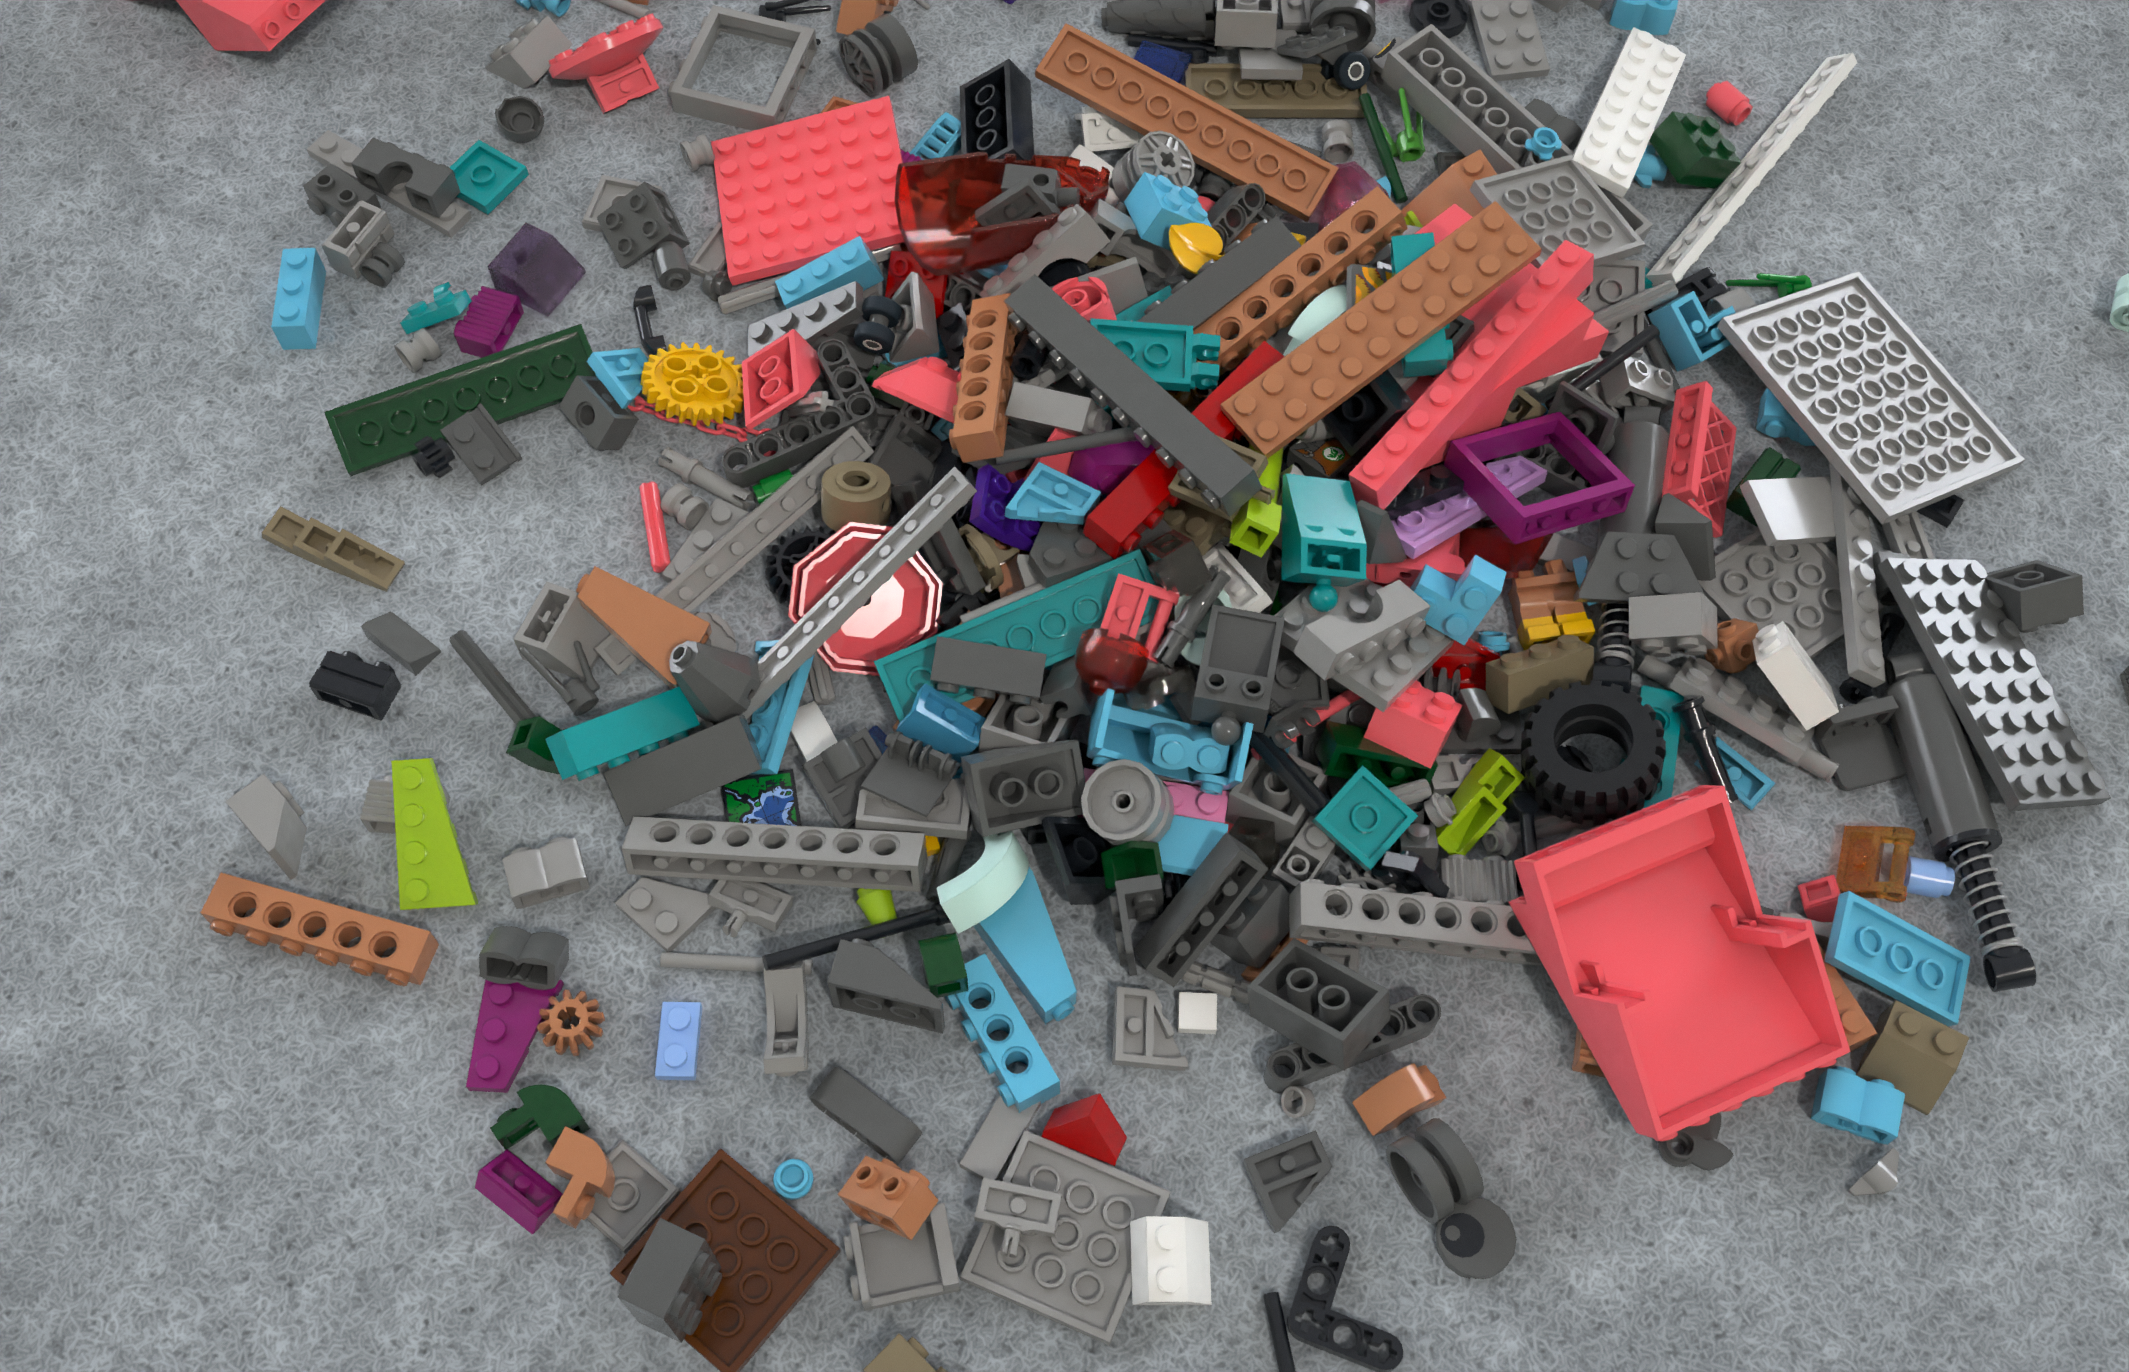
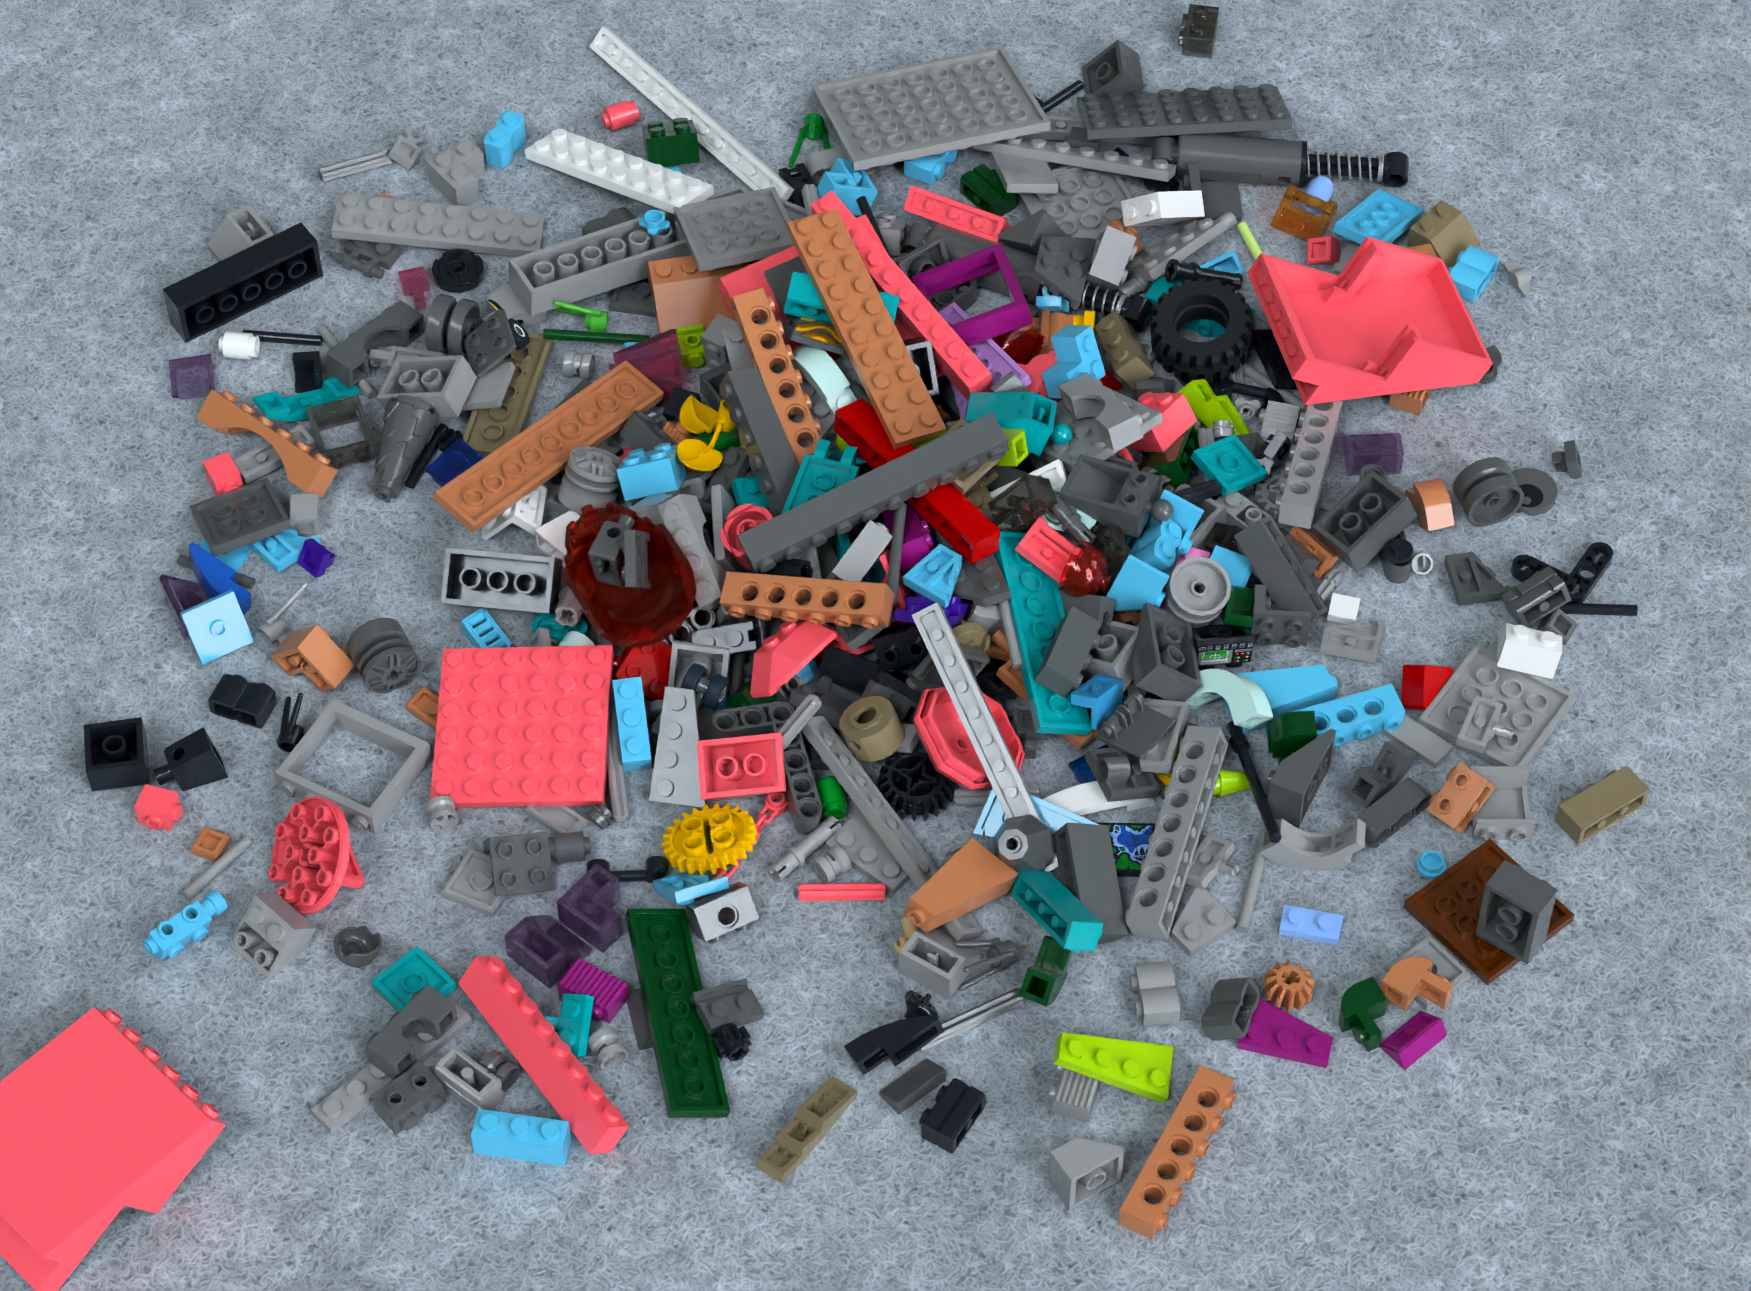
camera: 75 degrees left, 10 degrees down
none -> coral brick [458,956,629,1154]
none -> clear purple brick [556,863,623,953]
none -> black slope [844,1015,945,1075]
none -> black piece [904,990,938,1019]
none -> black bar [1040,80,1084,113]
none -> yellowish green bar [1237,222,1262,261]
none -> clear purple slope [1340,430,1404,476]
none -> dark grey brick [1344,740,1418,808]
none -> black plate [1385,538,1413,565]
none -> dark grey brick [1501,566,1571,627]
none -> dark grey slope [1536,608,1578,645]
none -> dark grey tile [1552,440,1582,479]

